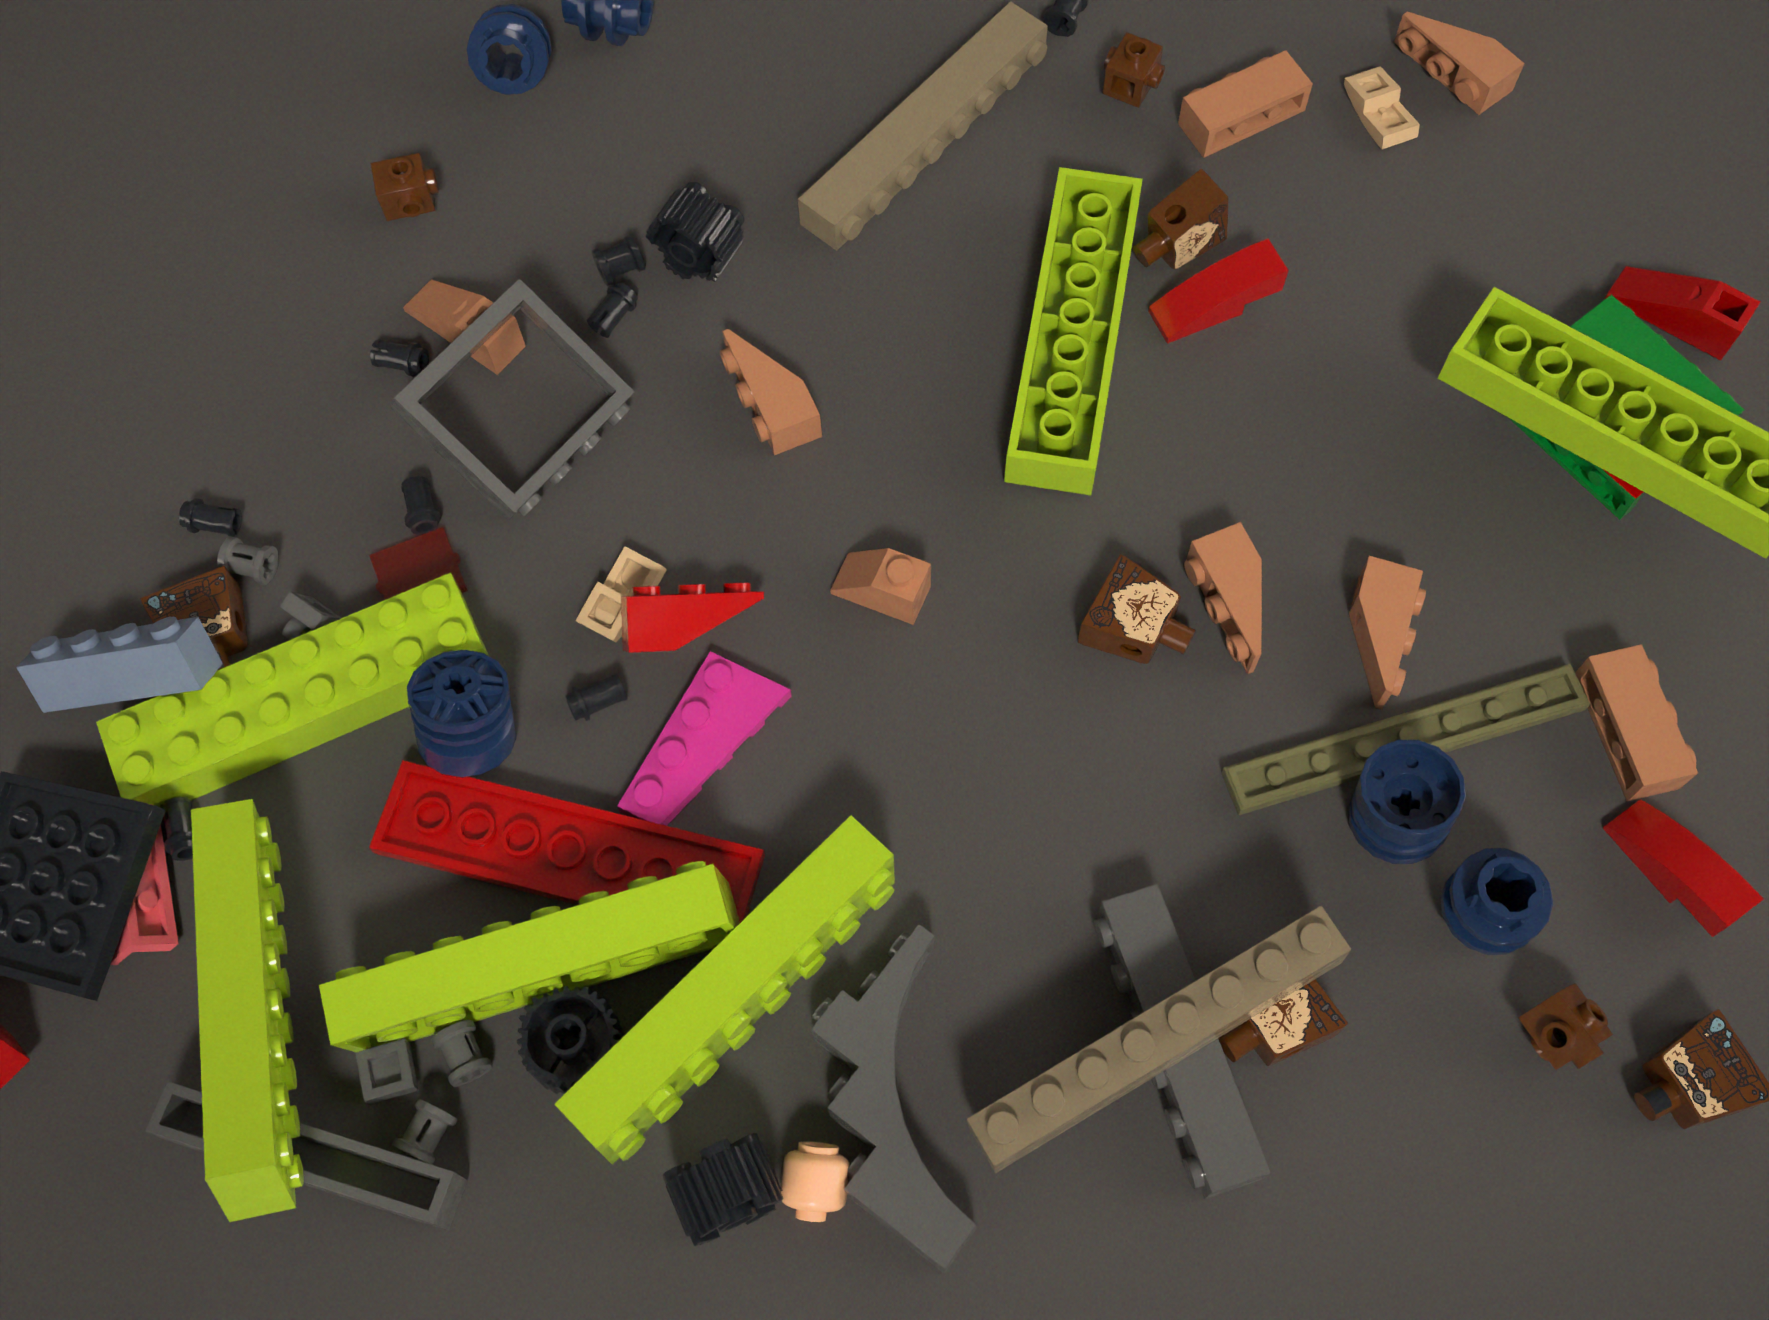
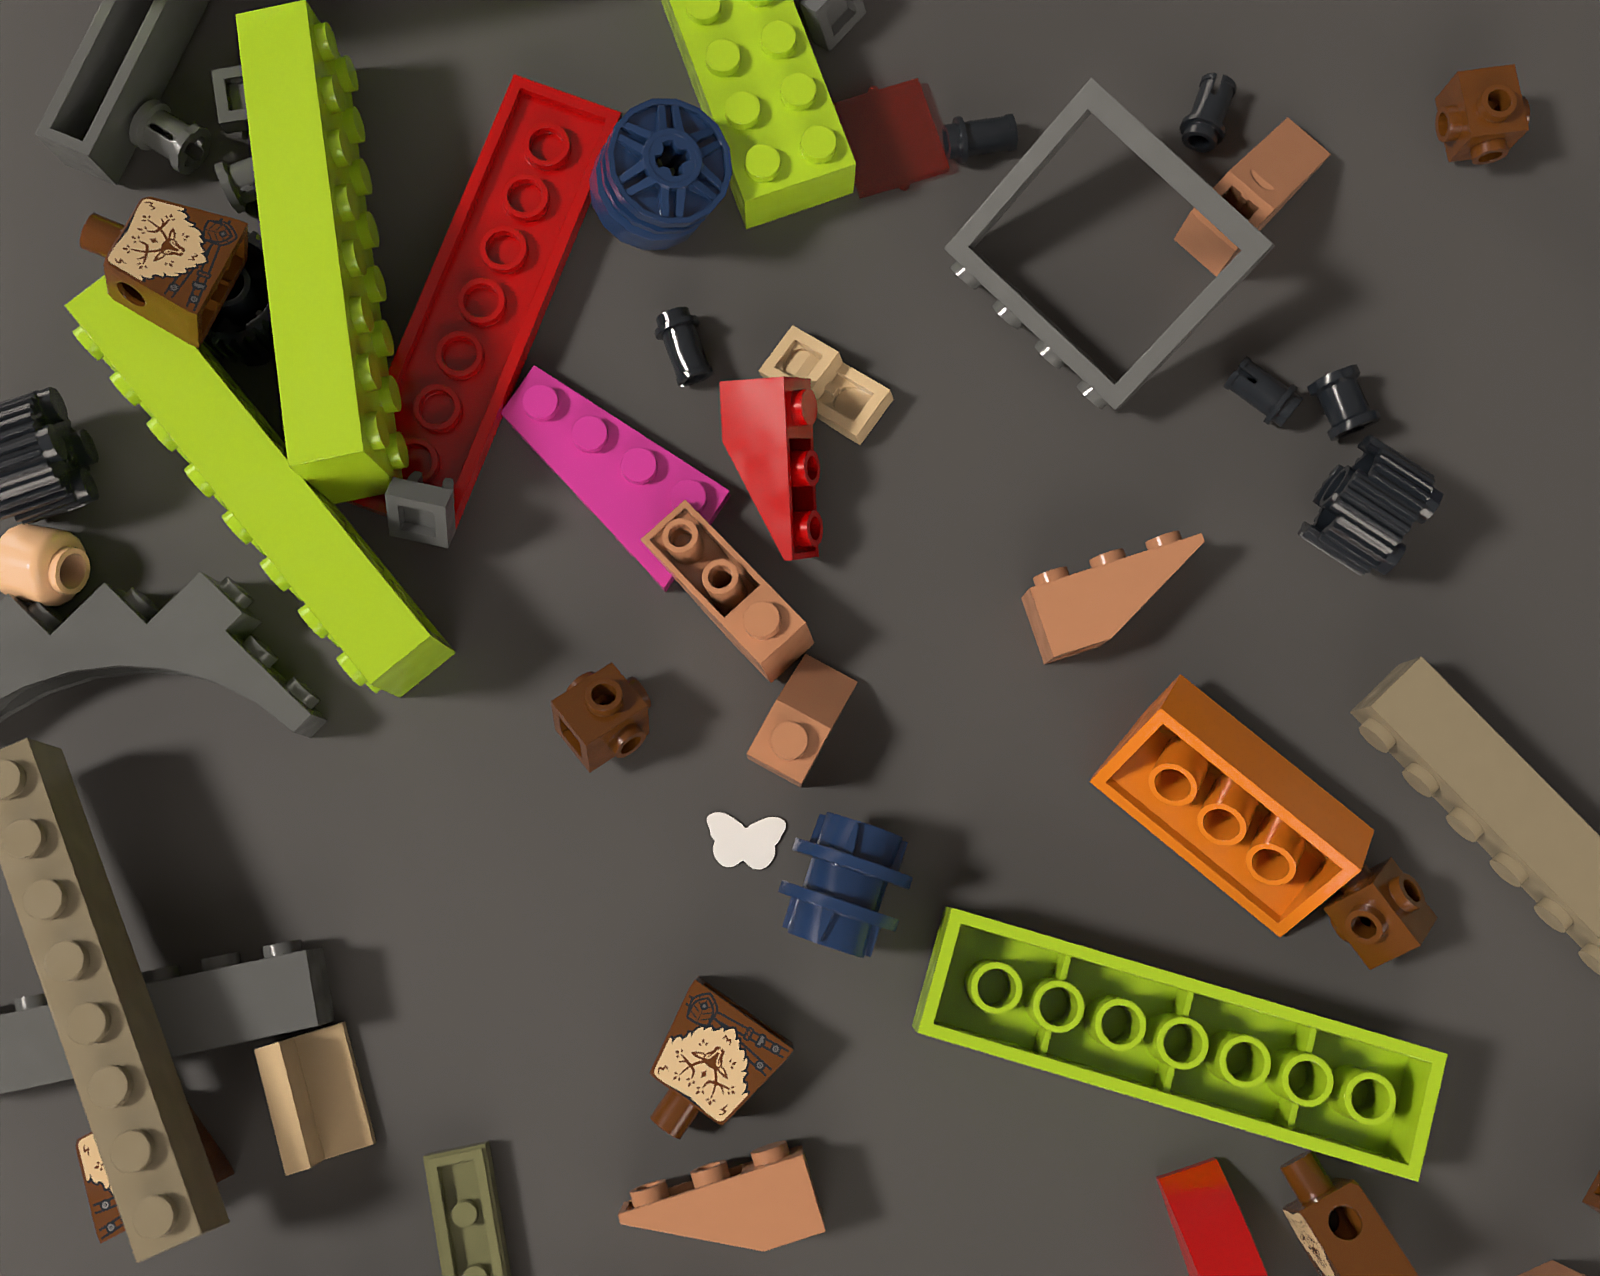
camera: 90 degrees right, 15 degrees up
none -> torso [80,196,248,348]
none -> tan panel [254,1022,376,1176]
none -> dark grey tile [385,471,456,548]
none -> reddish brown brick [551,662,652,773]
none -> nougat slope [640,500,814,683]
none -> white sticker [707,812,786,869]
none -> dark blue piece [778,812,913,958]
none -> orange slope [1089,674,1375,938]
none -> reddish brown brick [1324,857,1438,970]

